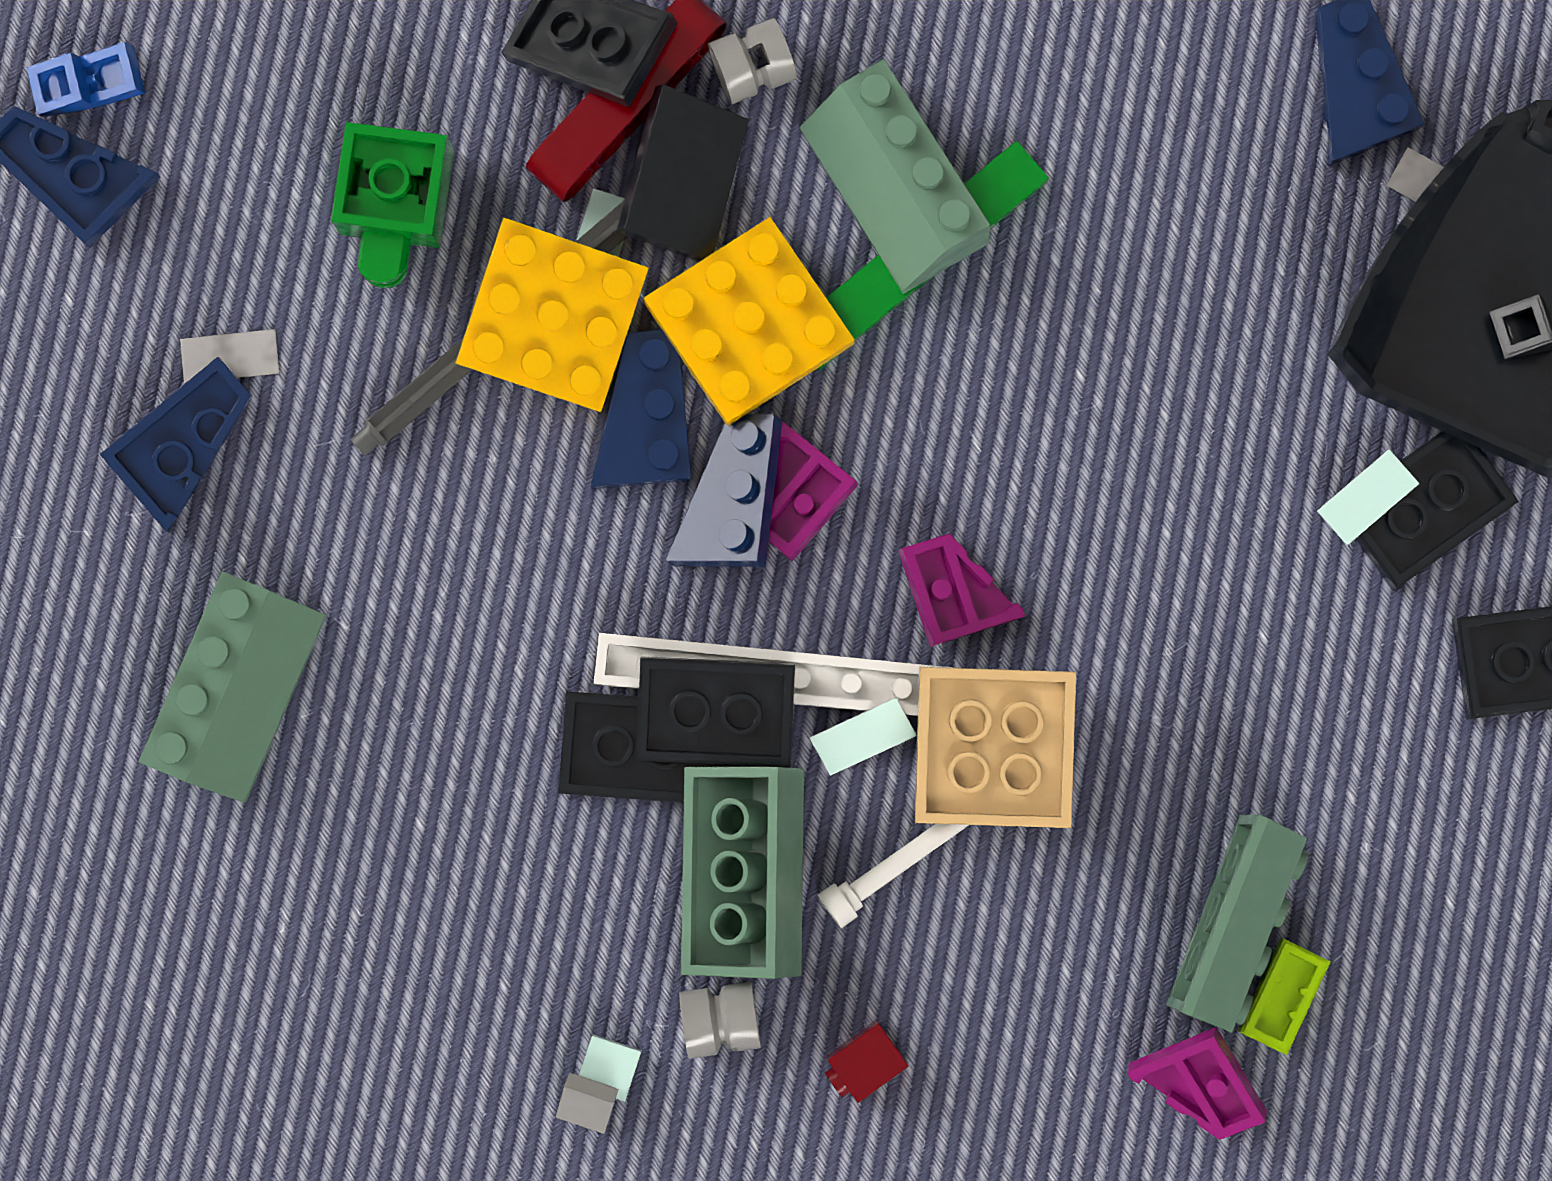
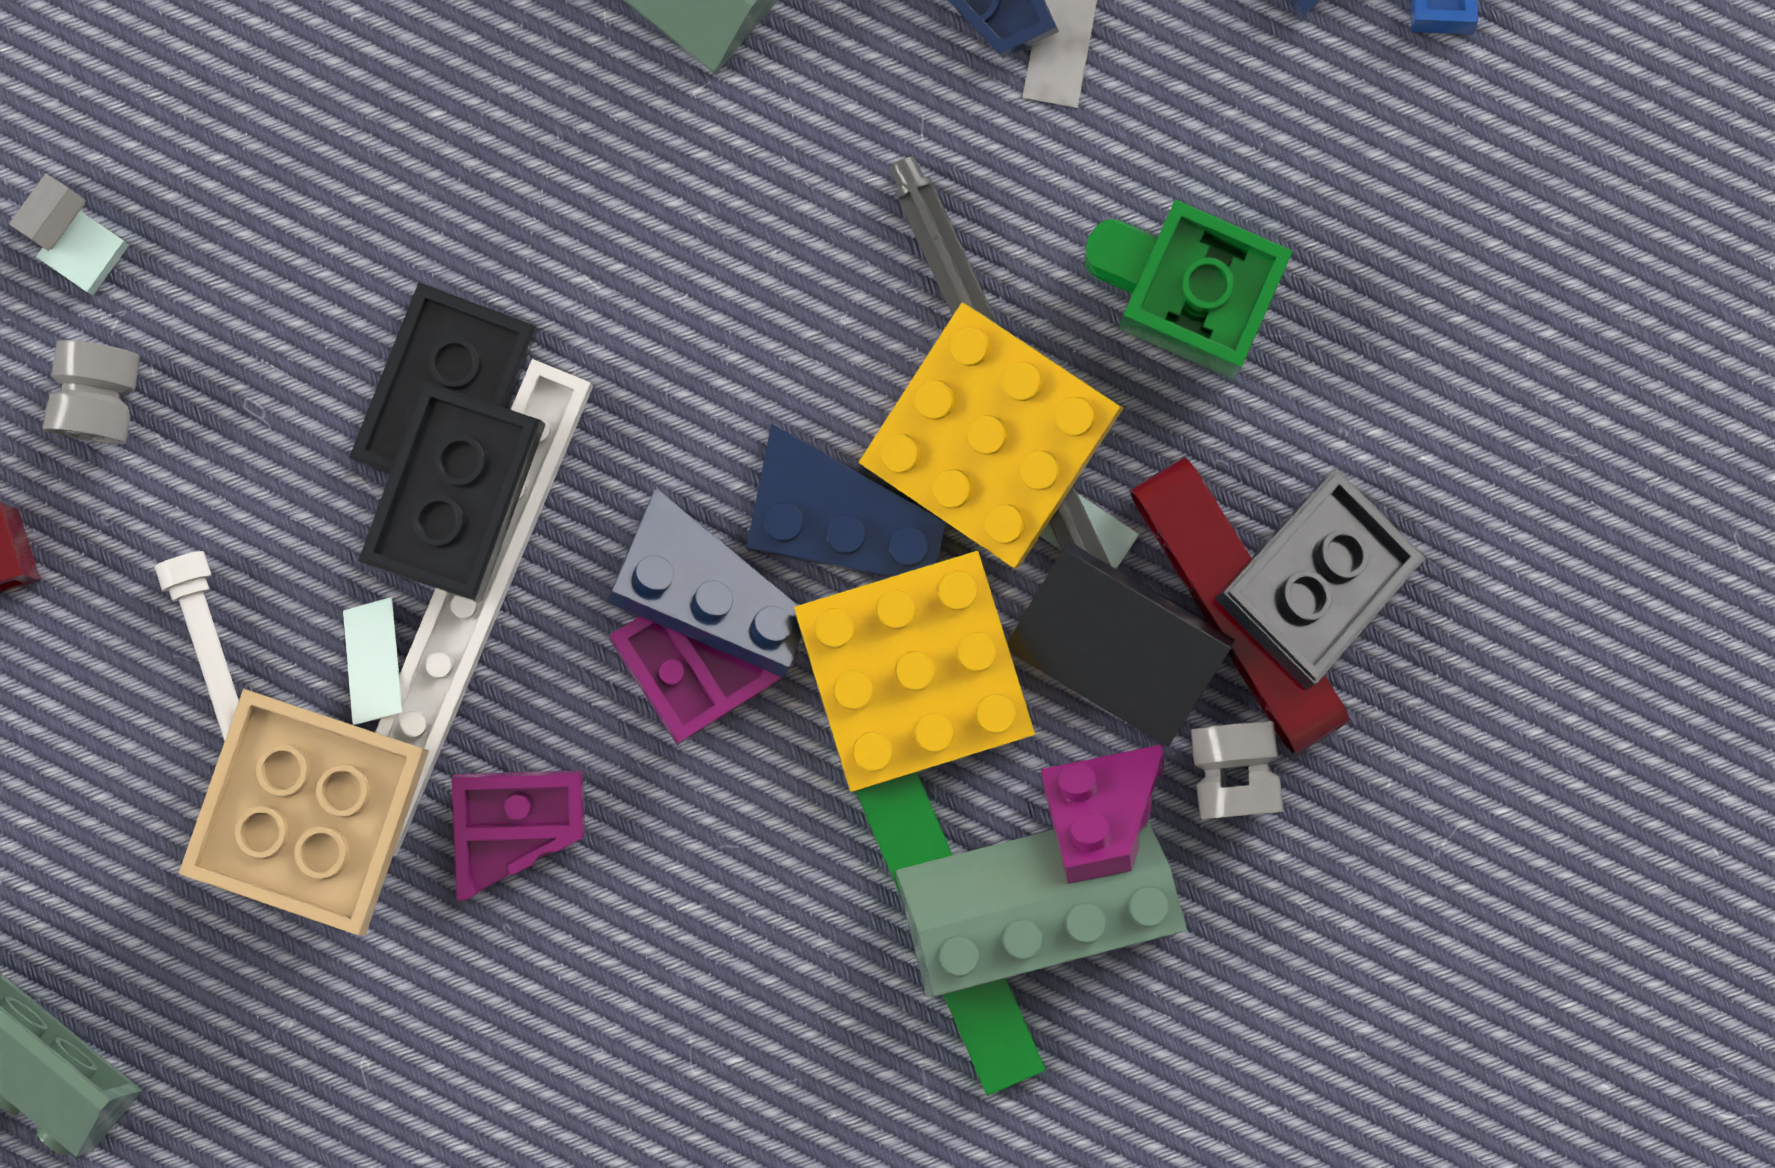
camera: 110 degrees right, 0 degrees up
sand green slope [681,767,804,979] -> none
none -> magenta wing [1041,745,1165,884]

